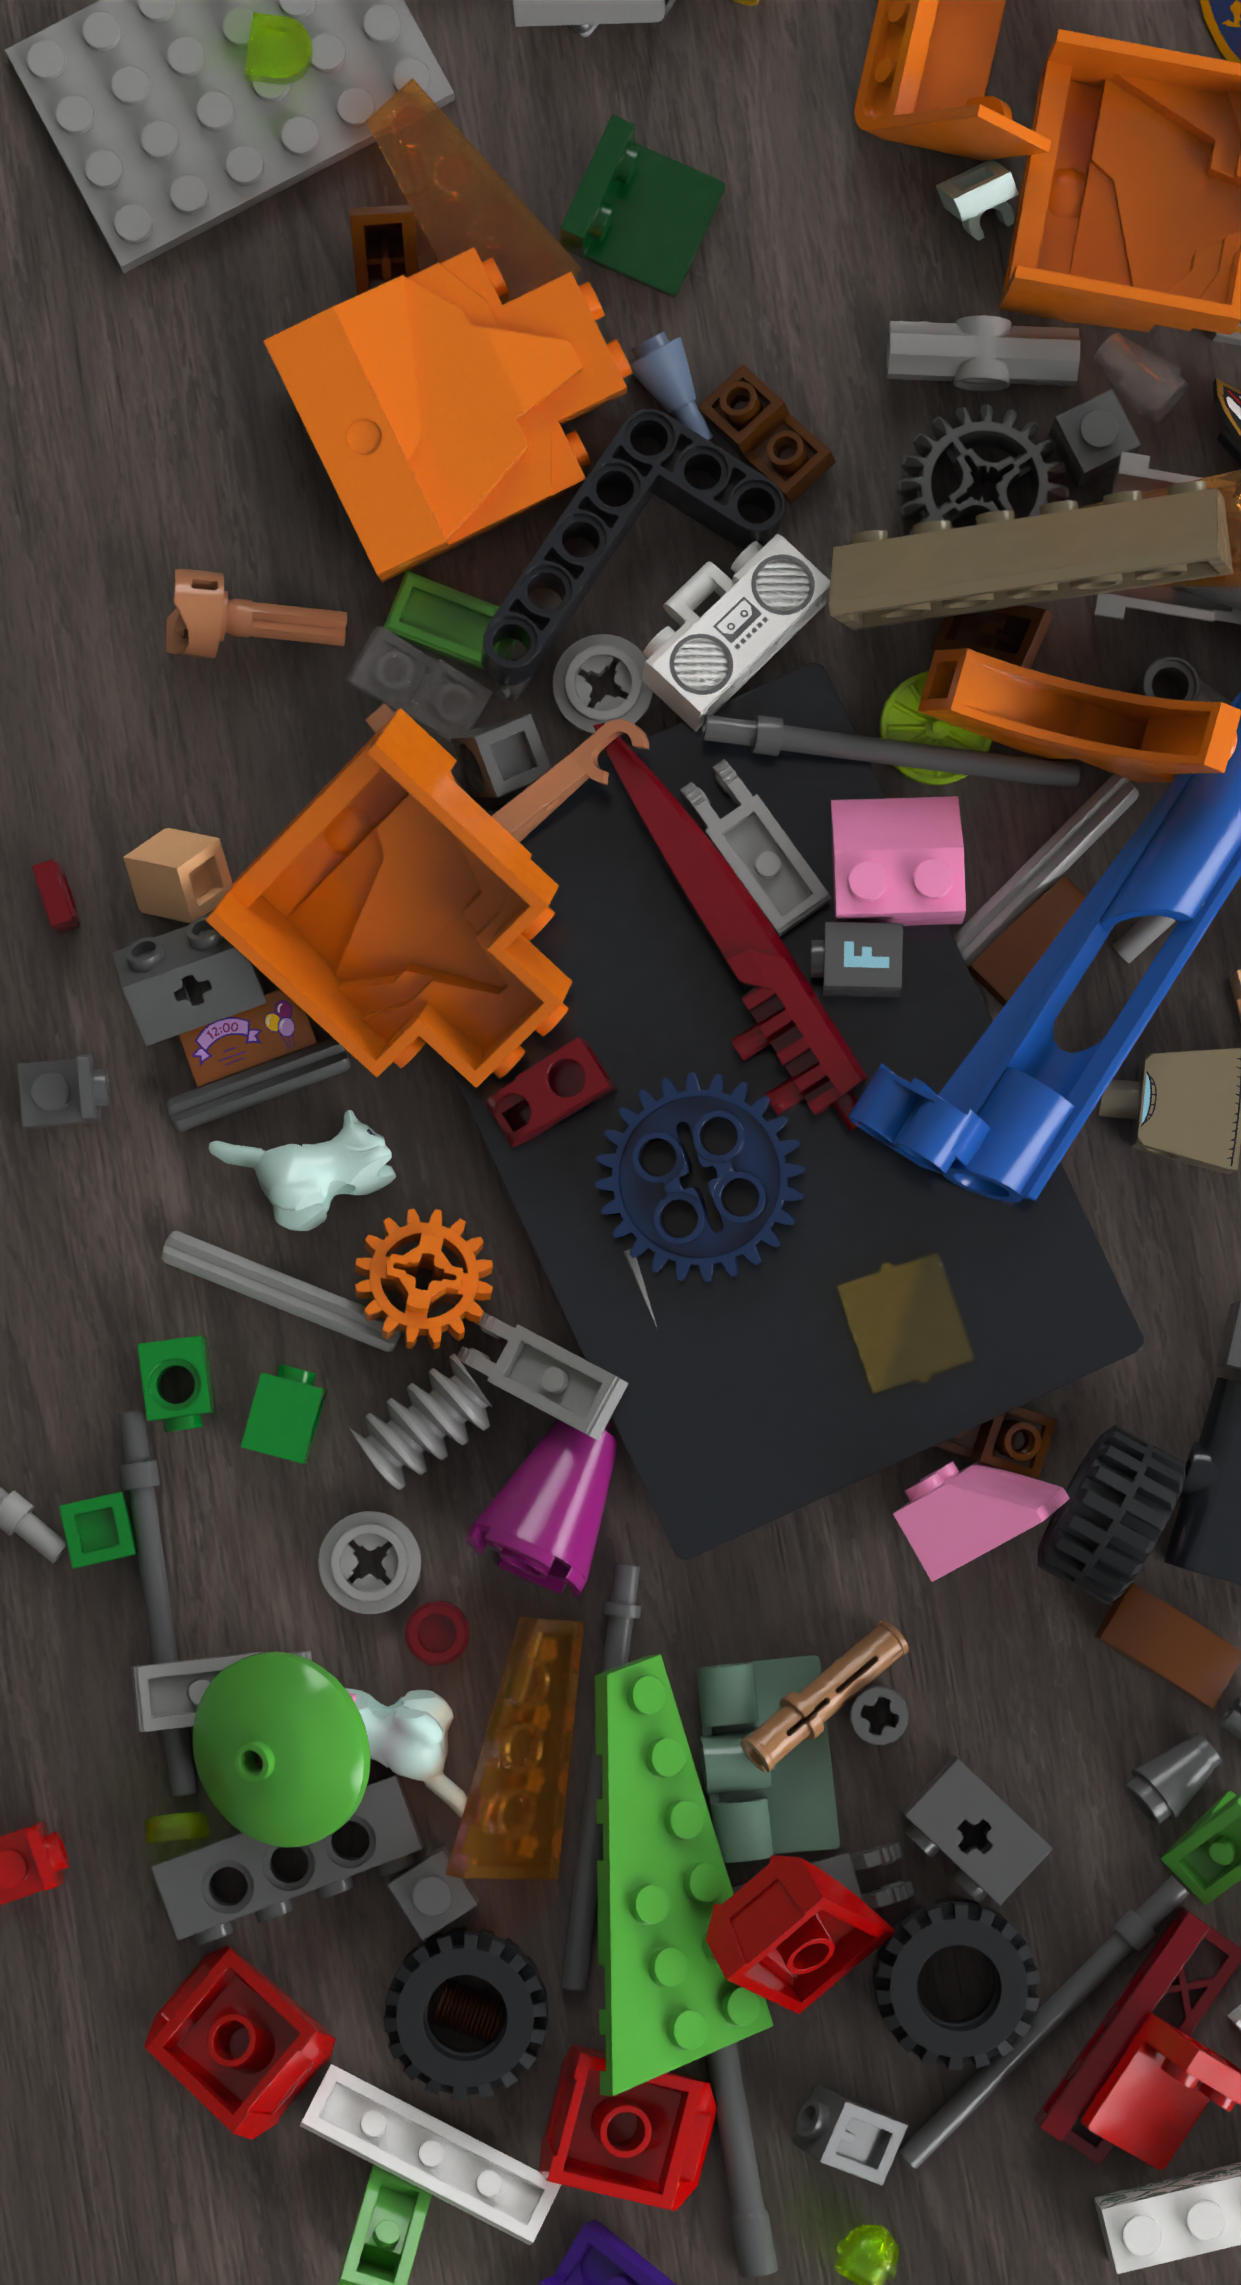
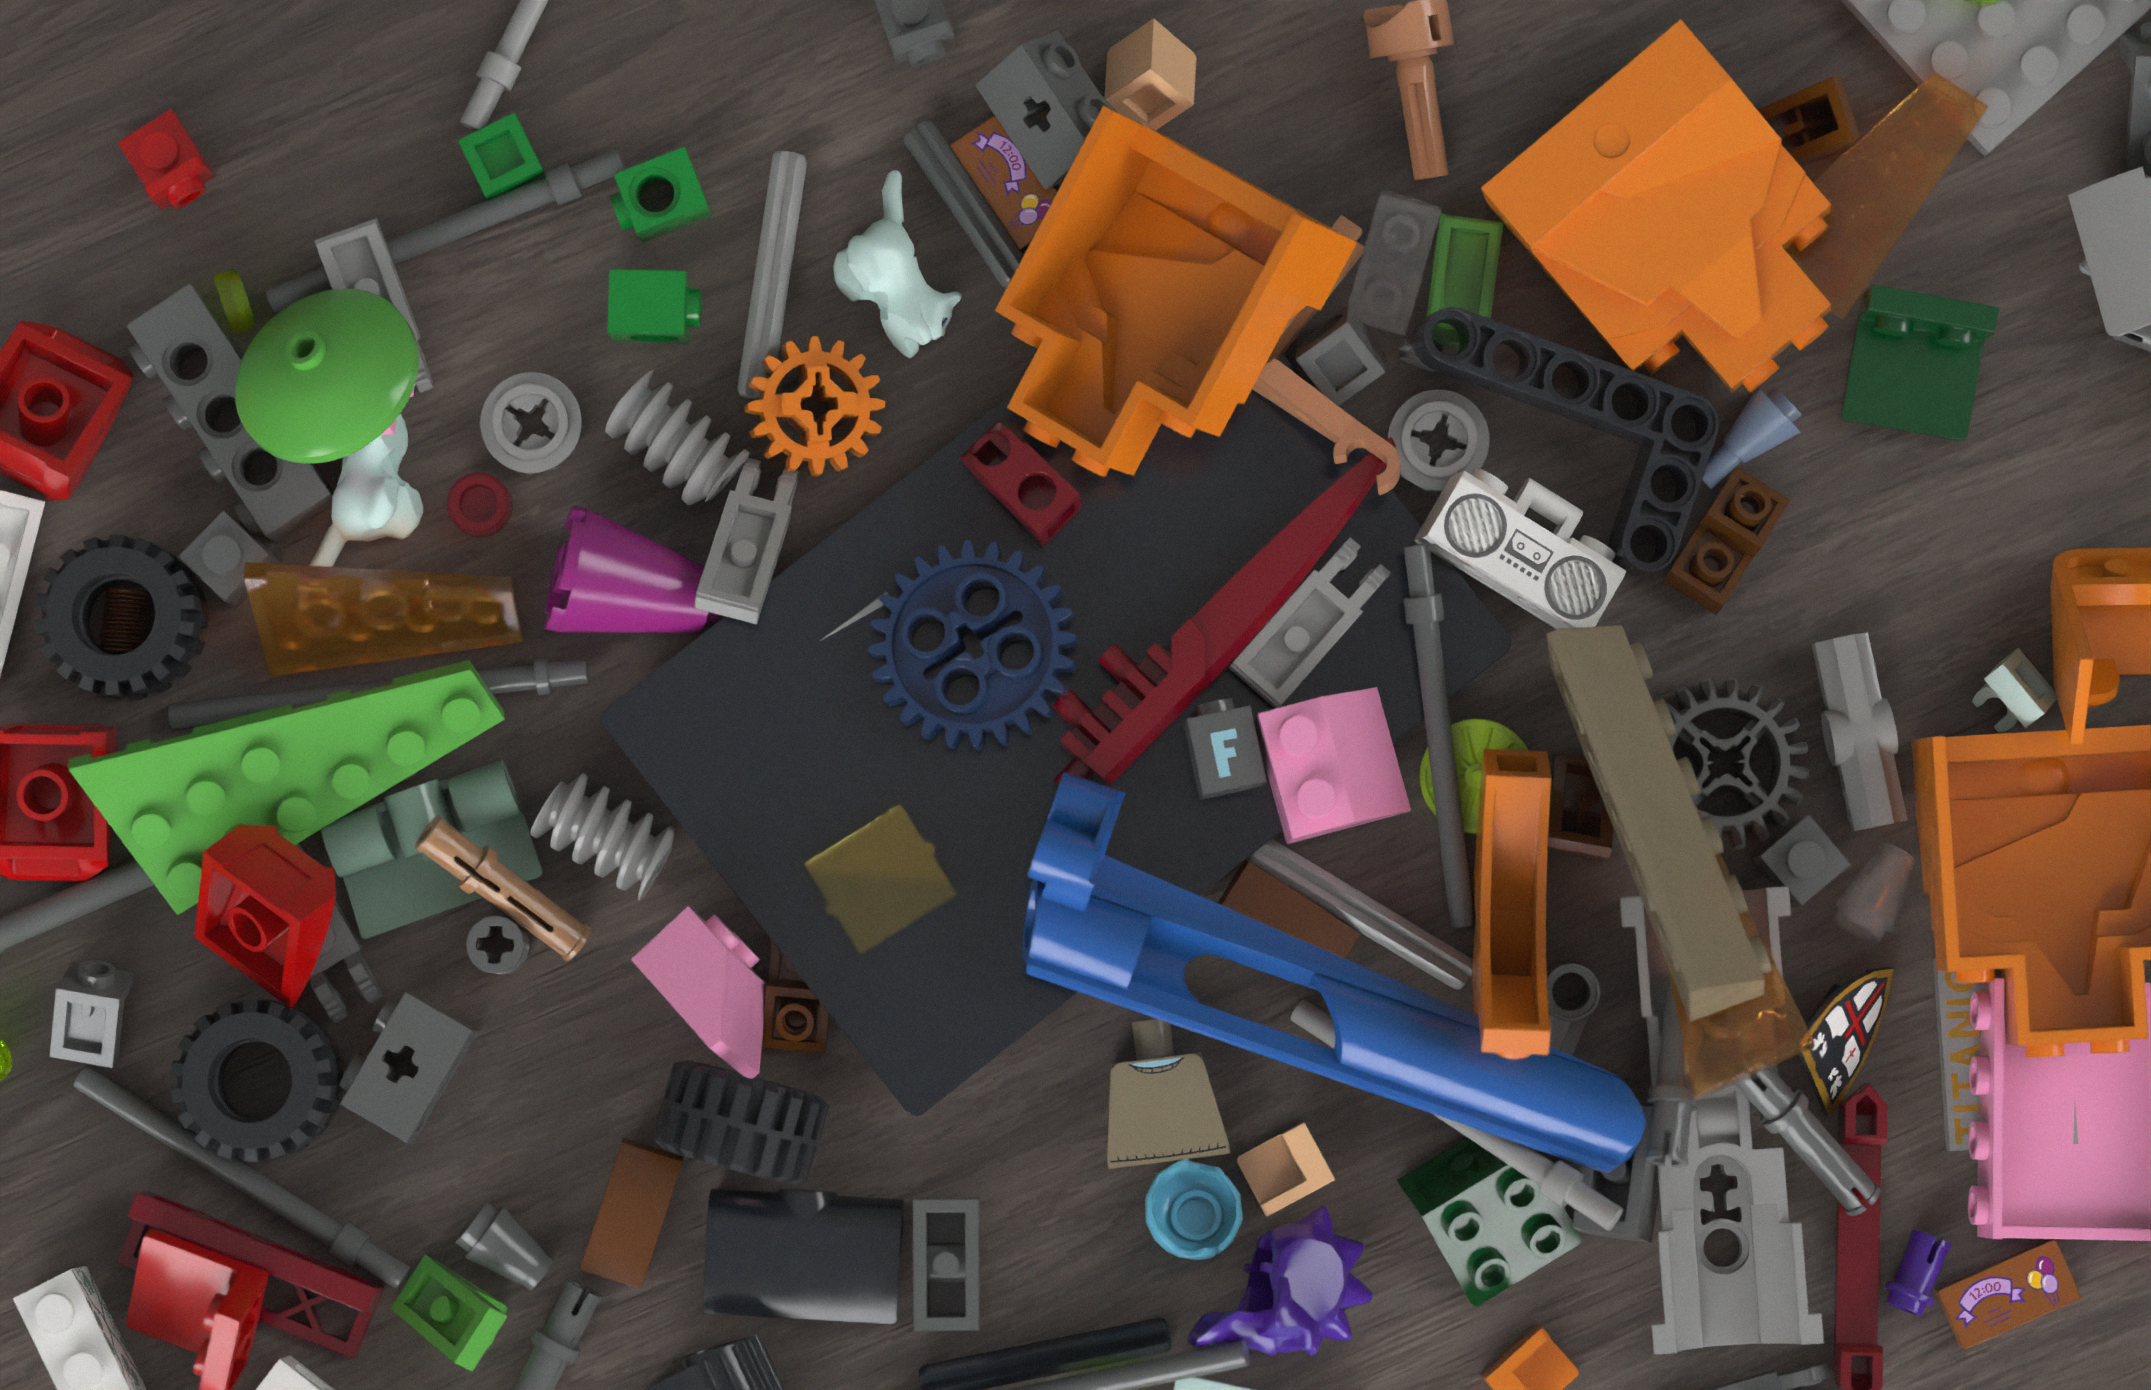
camera: 80 degrees right, 0 degrees up
none -> light grey piece [530,773,675,901]

